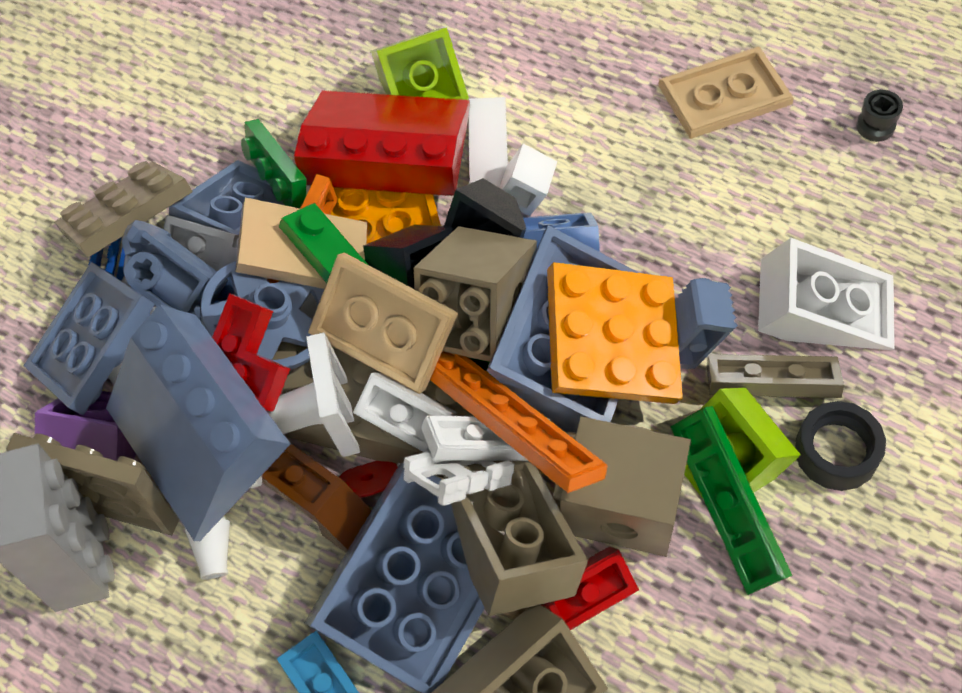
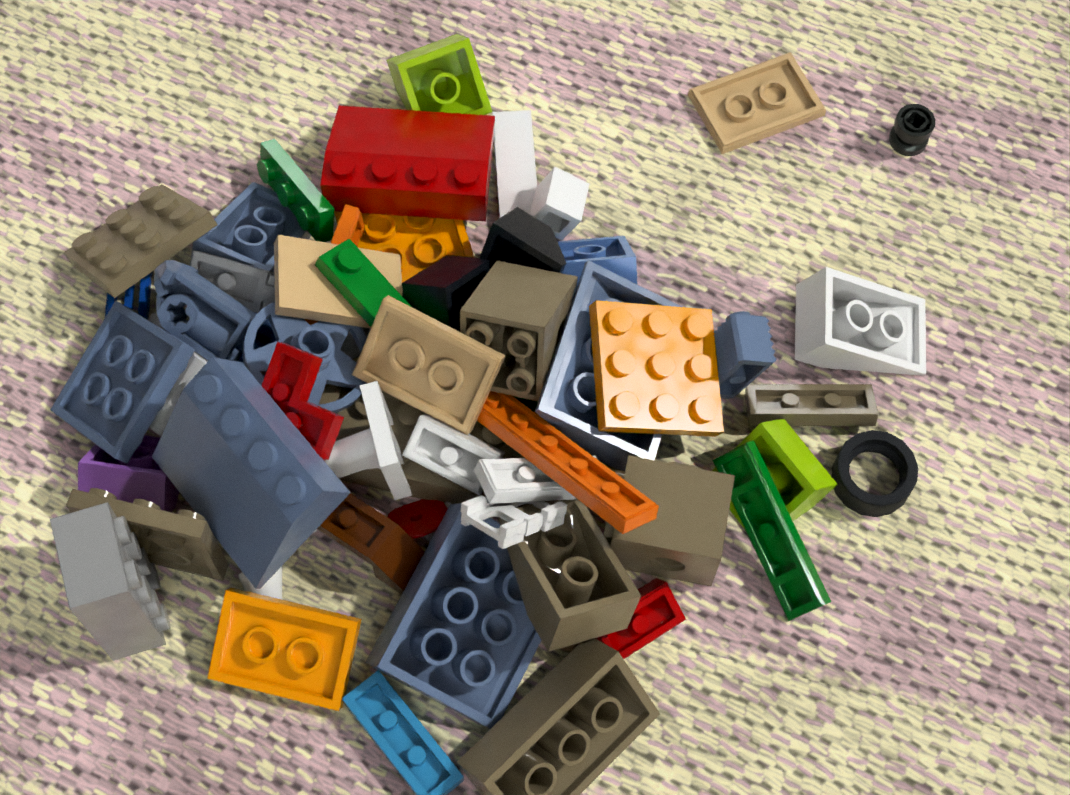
camera: 10 degrees left, 5 degrees up
none -> light orange plate [207,587,362,711]

